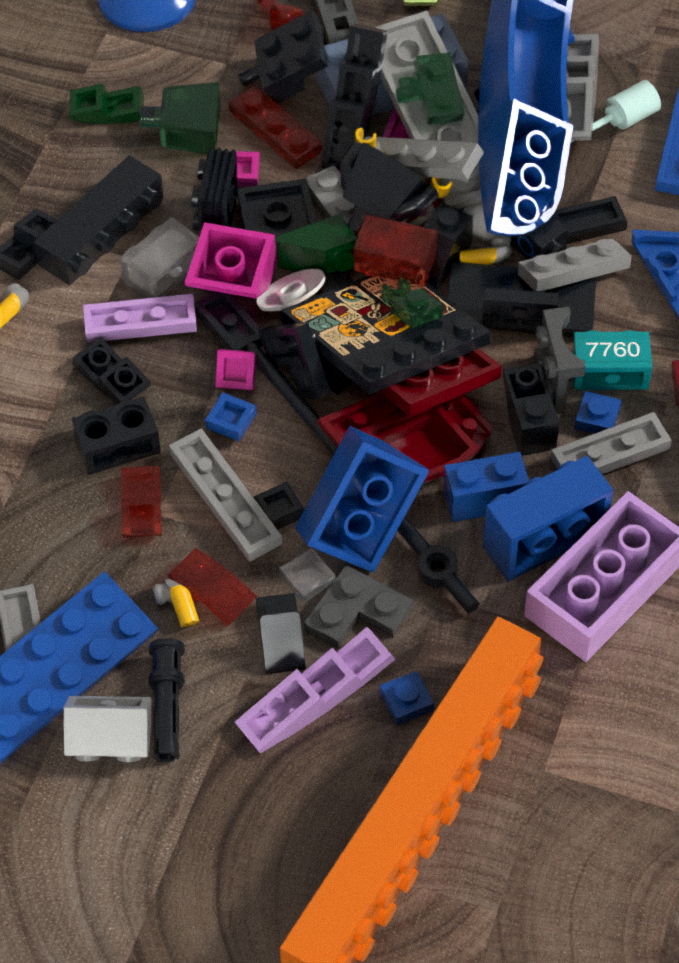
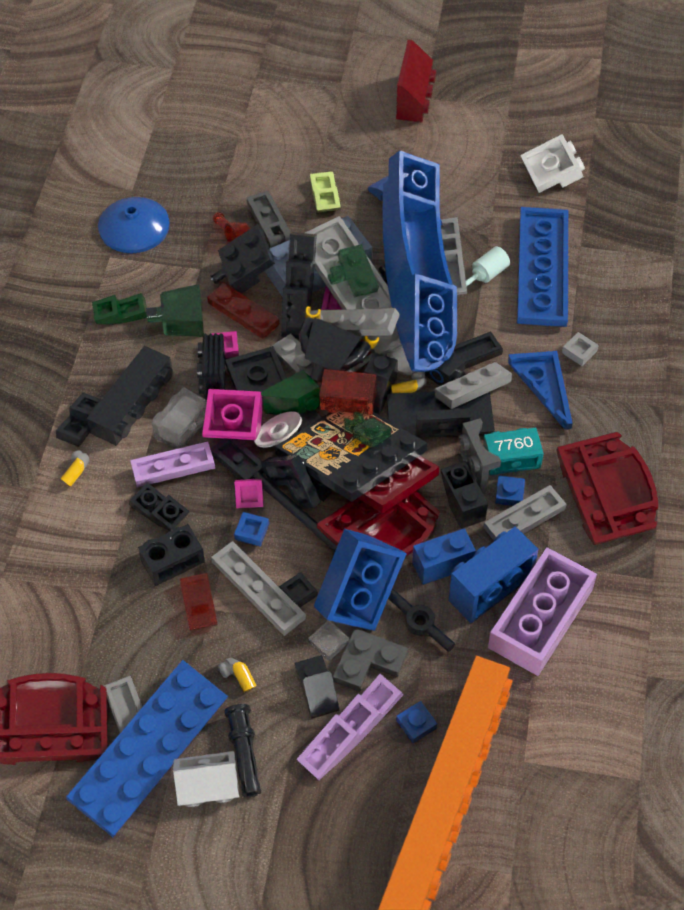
camera: 10 degrees left, 0 degrees up
clear red slope [168,548,257,627] -> none

